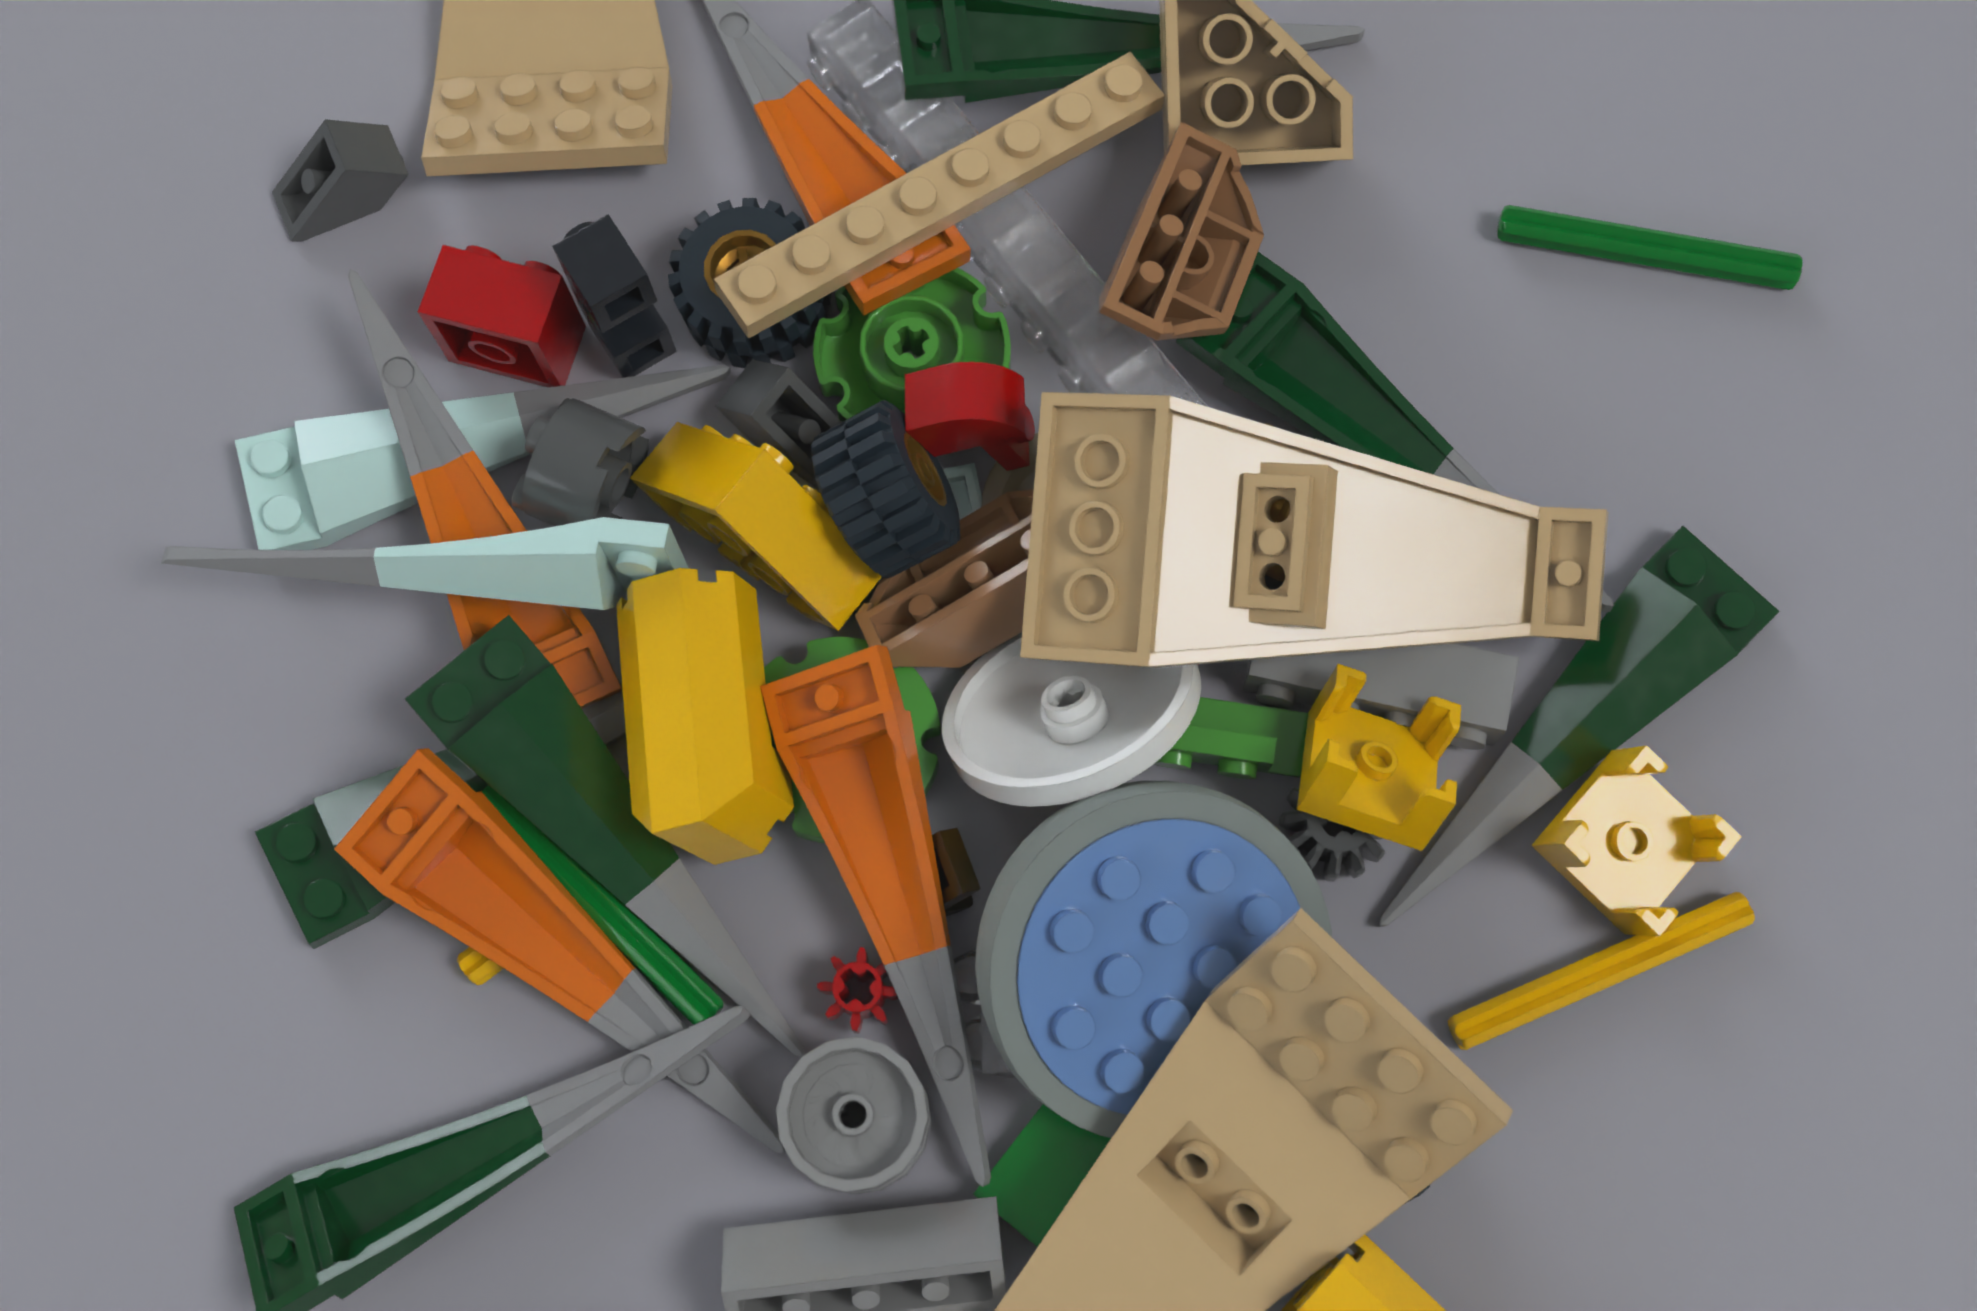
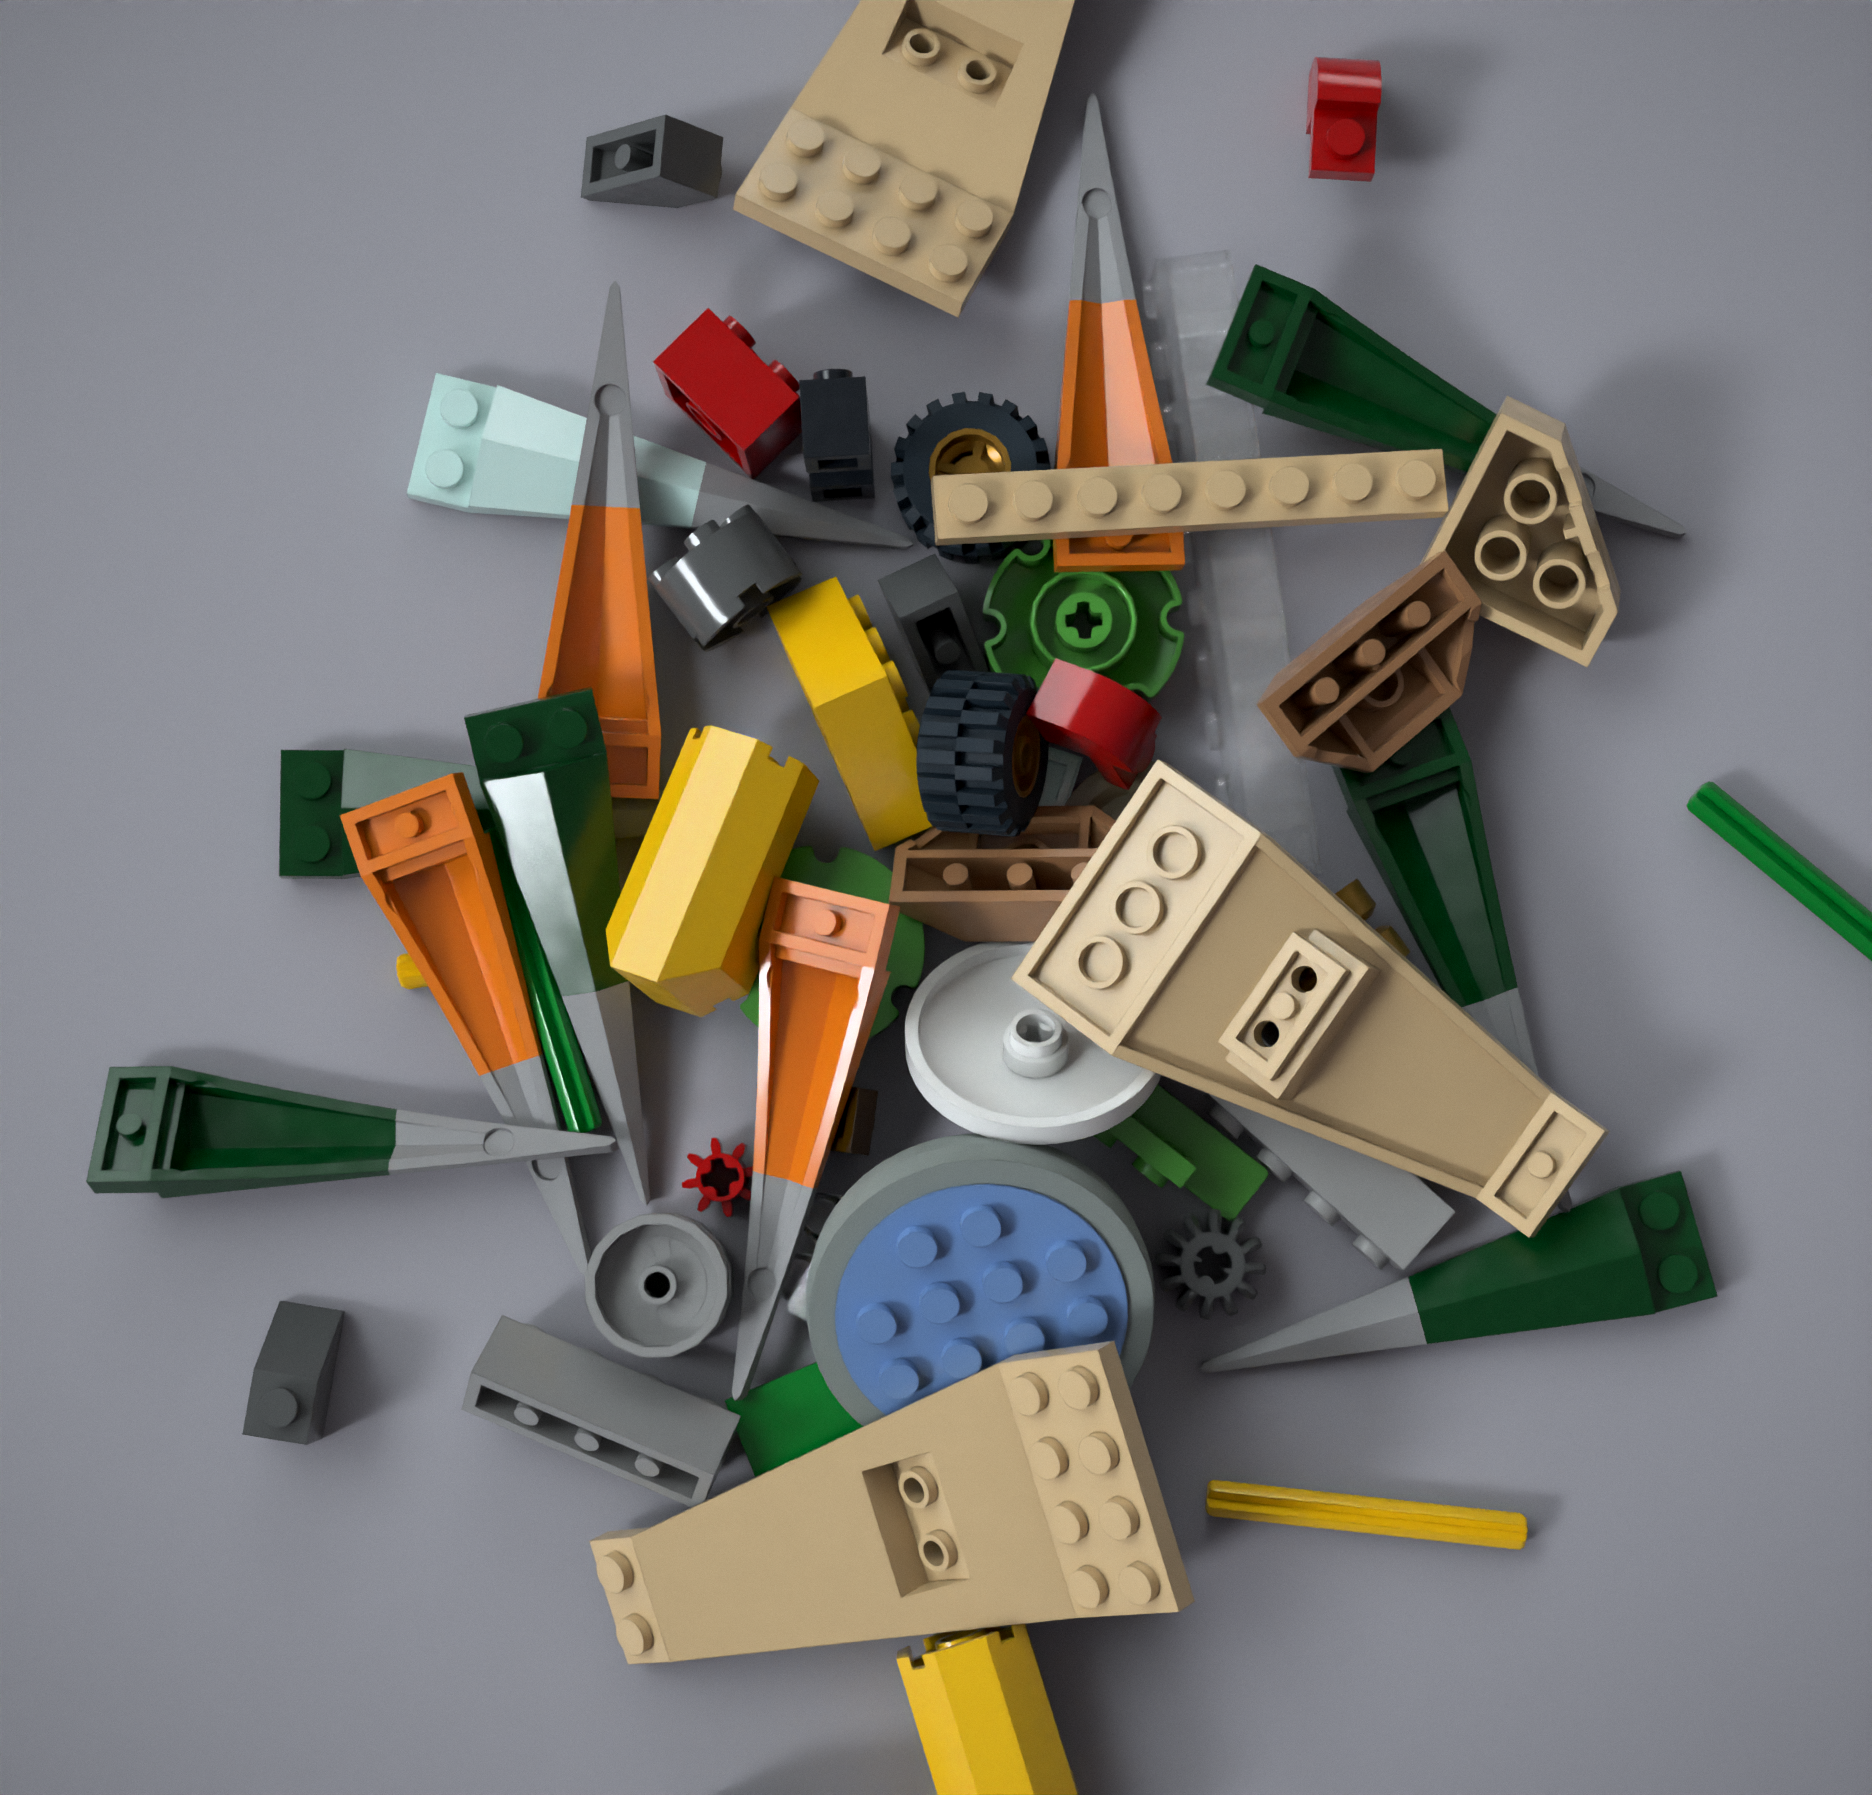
camera: 30 degrees right, 10 degrees up
light aqua plate [161,517,688,610] -> none
yellow panel [1297,664,1461,851] -> none
panel [1531,745,1742,936] -> none

